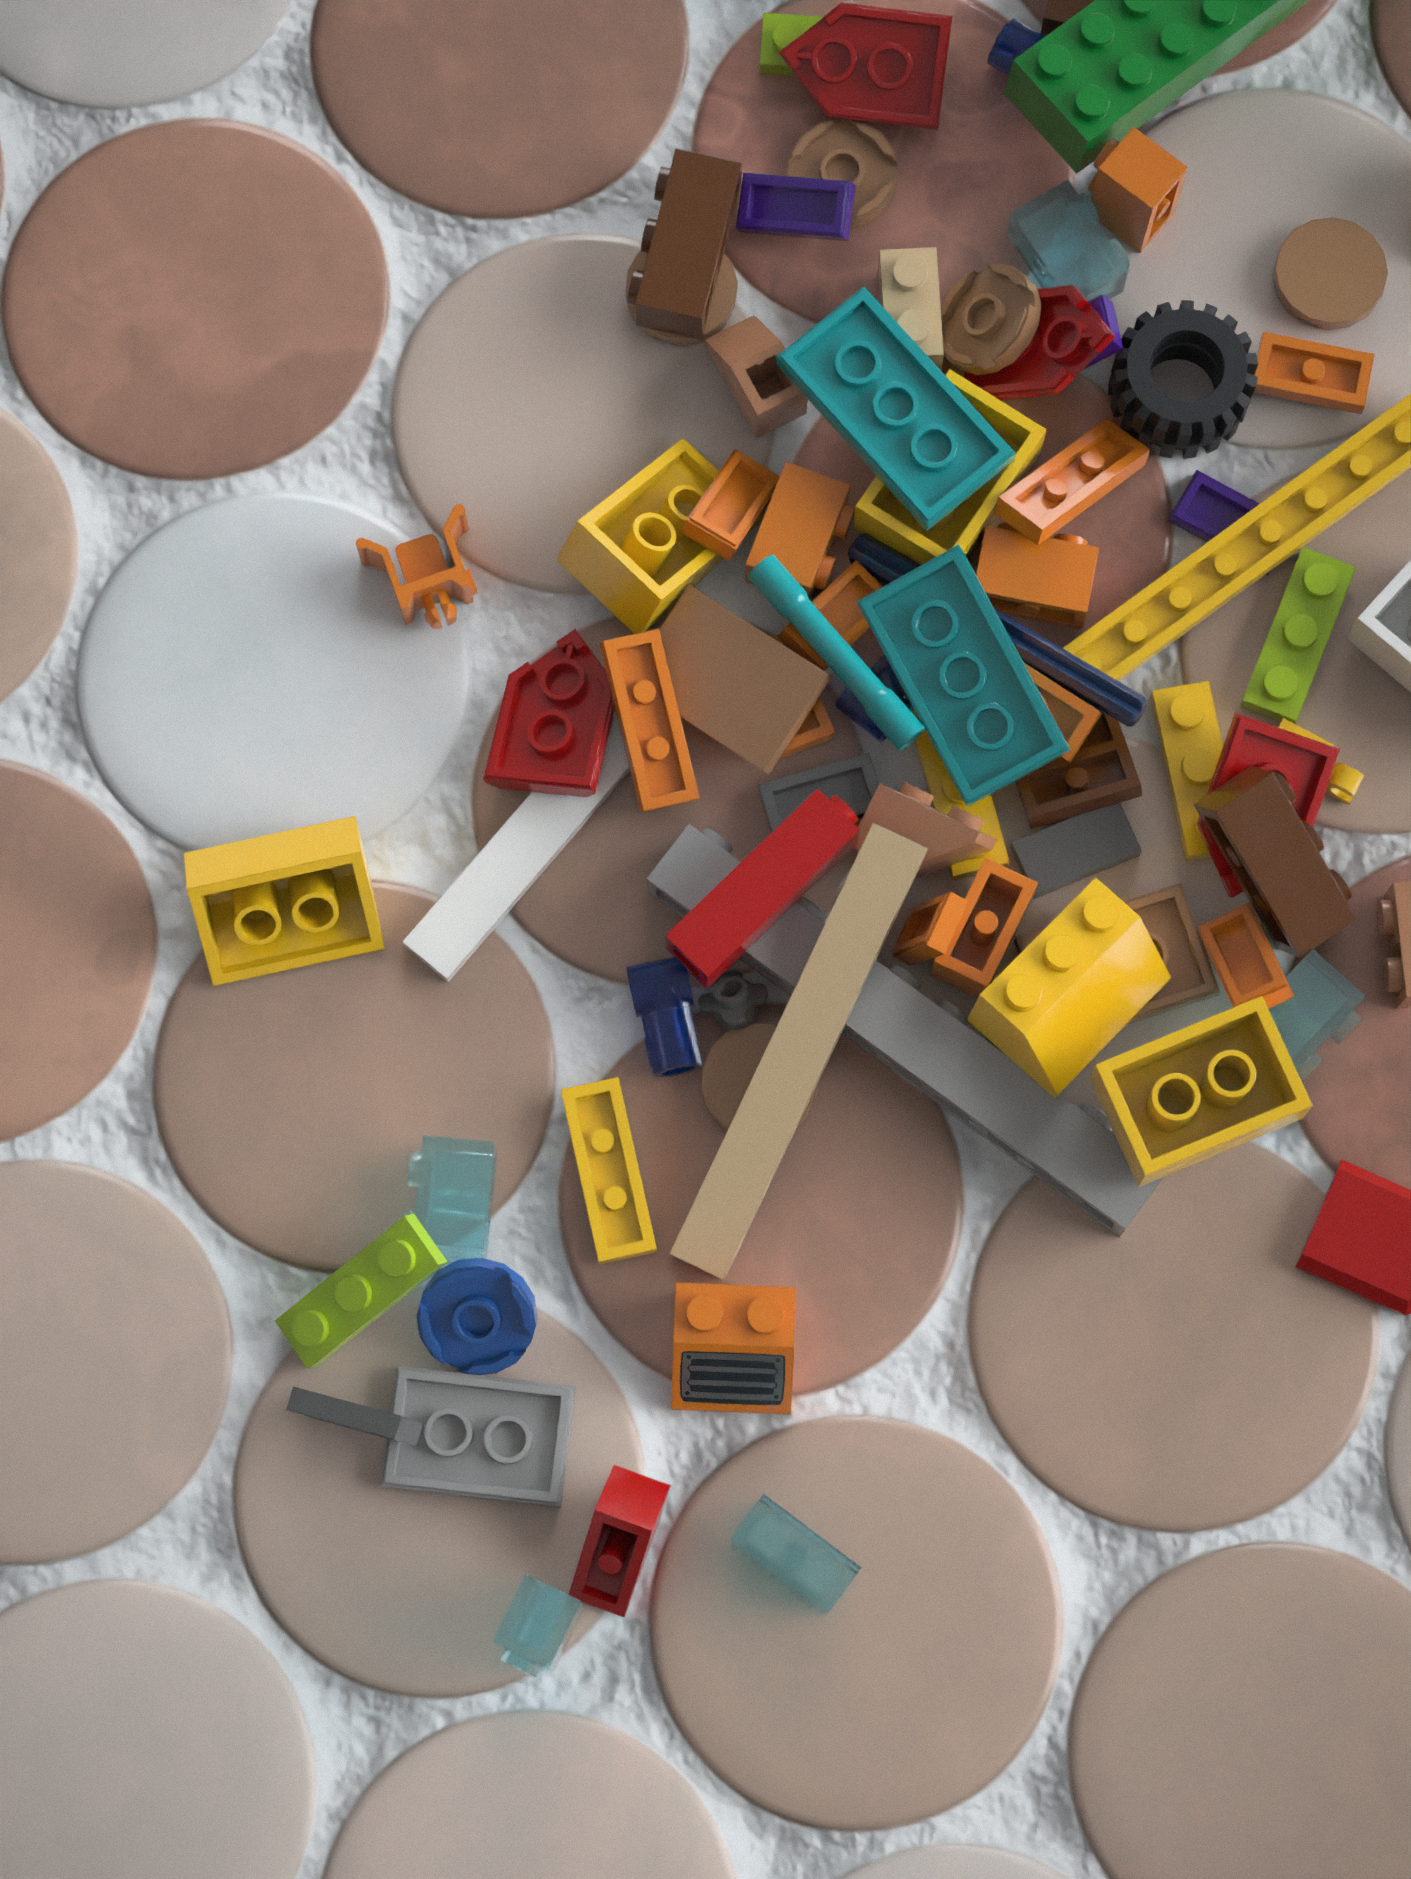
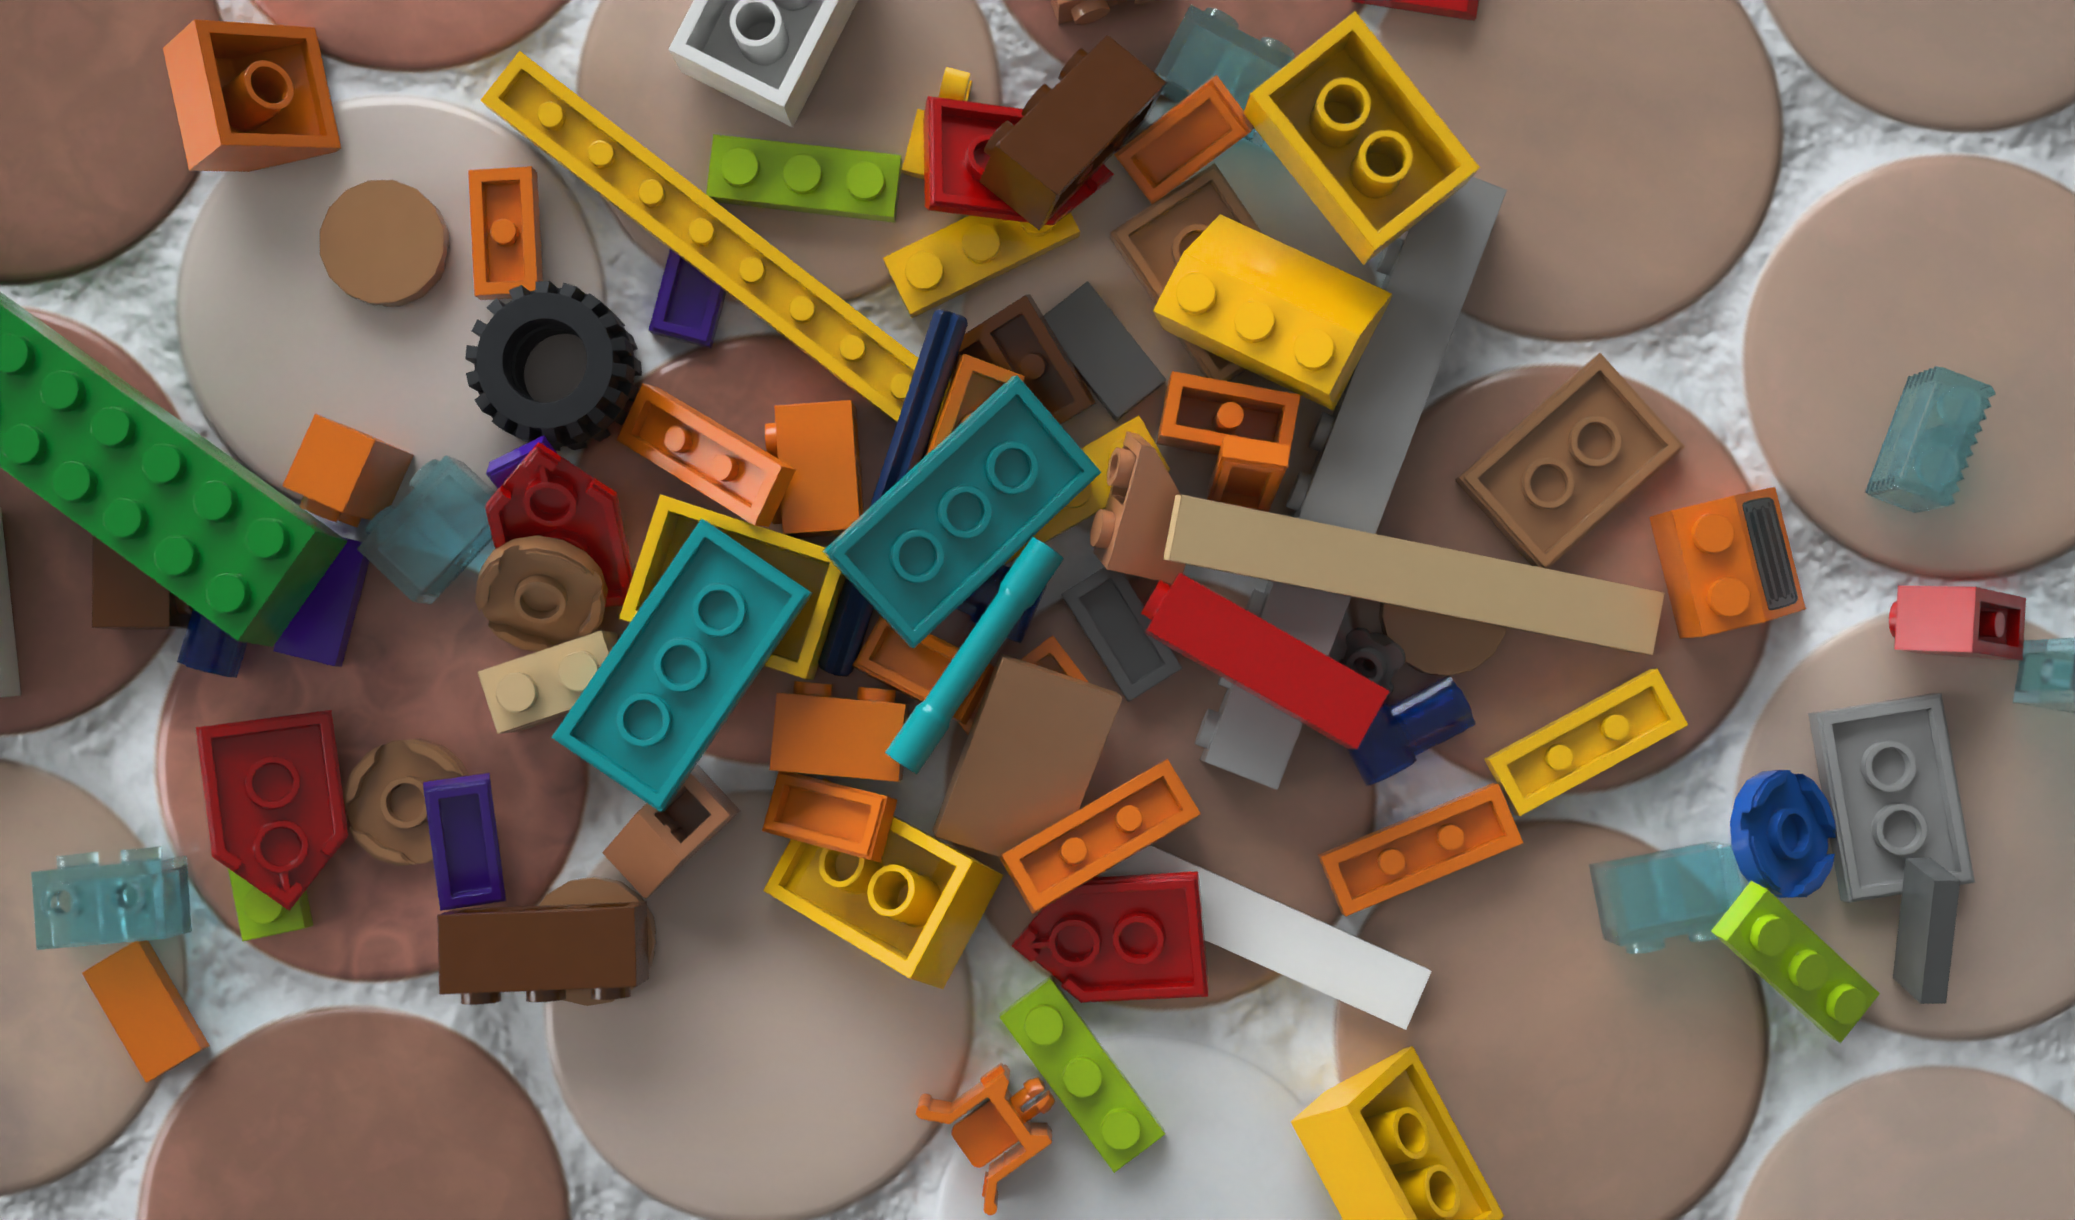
camera: 105 degrees left, 10 degrees up
none -> dark purple tile [273,537,373,667]
none -> lime plate [999,975,1165,1173]
none -> orange plate [1318,783,1523,917]
none -> medium nougat tile [1455,353,1685,569]

